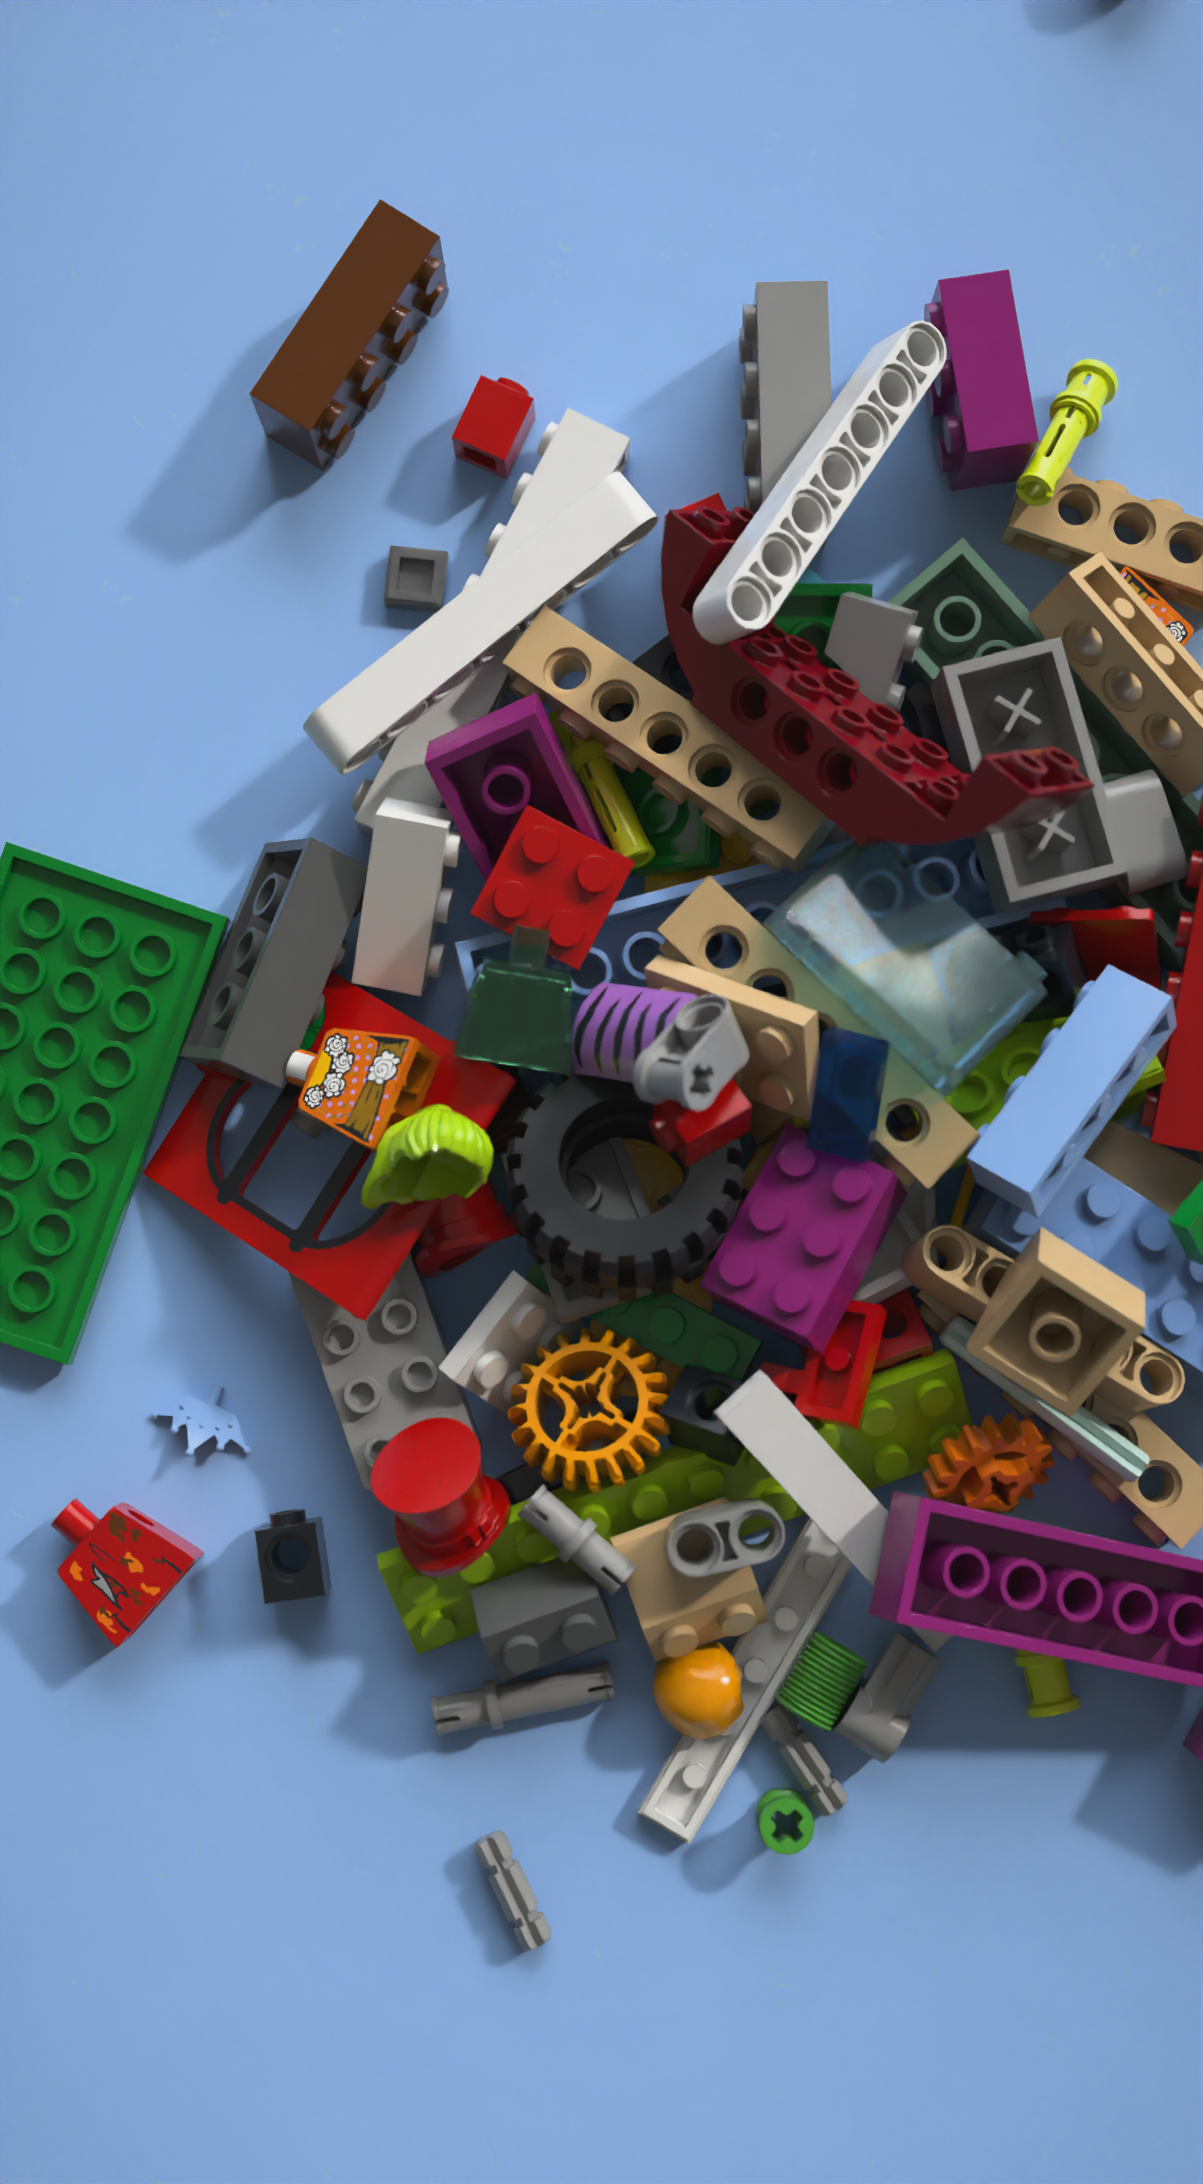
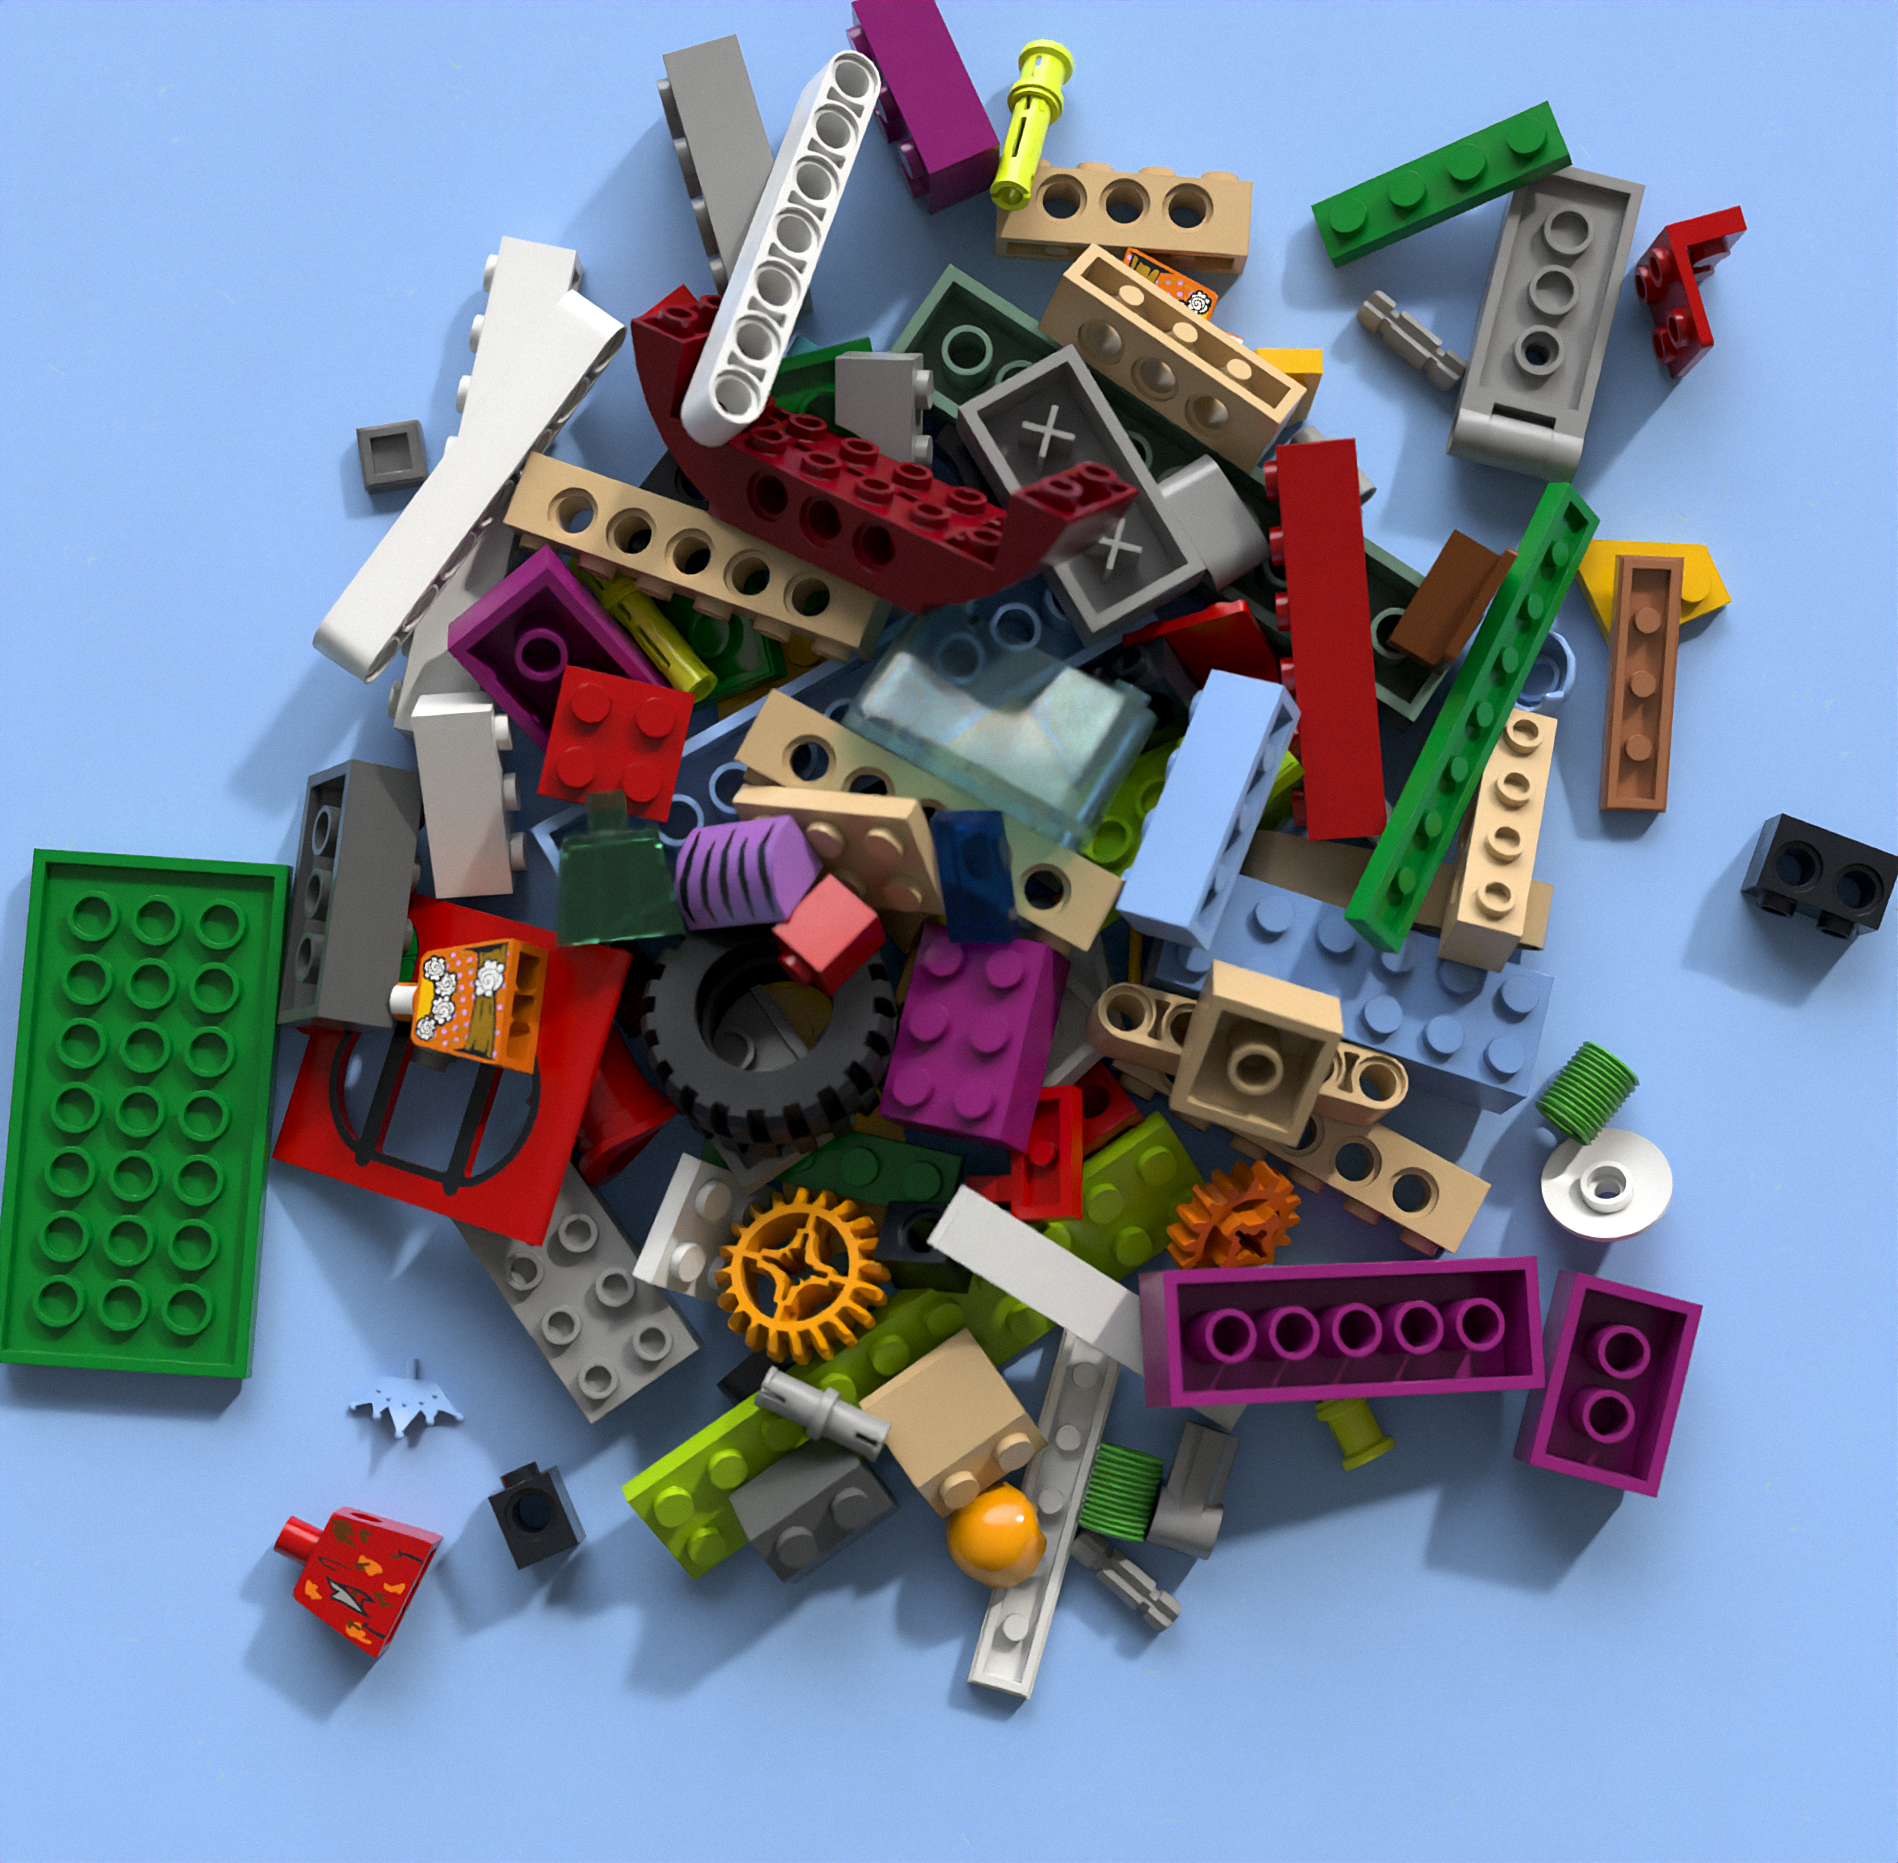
camera: 15 degrees left, 0 degrees up
reddish brown brick [249,199,449,471] -> none
lime hair [361,1104,493,1210] -> none
red hat [371,1417,511,1577] -> none
light grey pin [431,1661,615,1737] -> none
red brick [452,375,536,479] -> none
light grey axle [475,1830,551,1951] -> none
light grey piece [633,994,750,1111] -> none
light grey beam [665,1498,785,1577] -> none
bright green bush [757,1788,815,1855] -> none
light aqua axle [939,1316,1150,1482] -> none

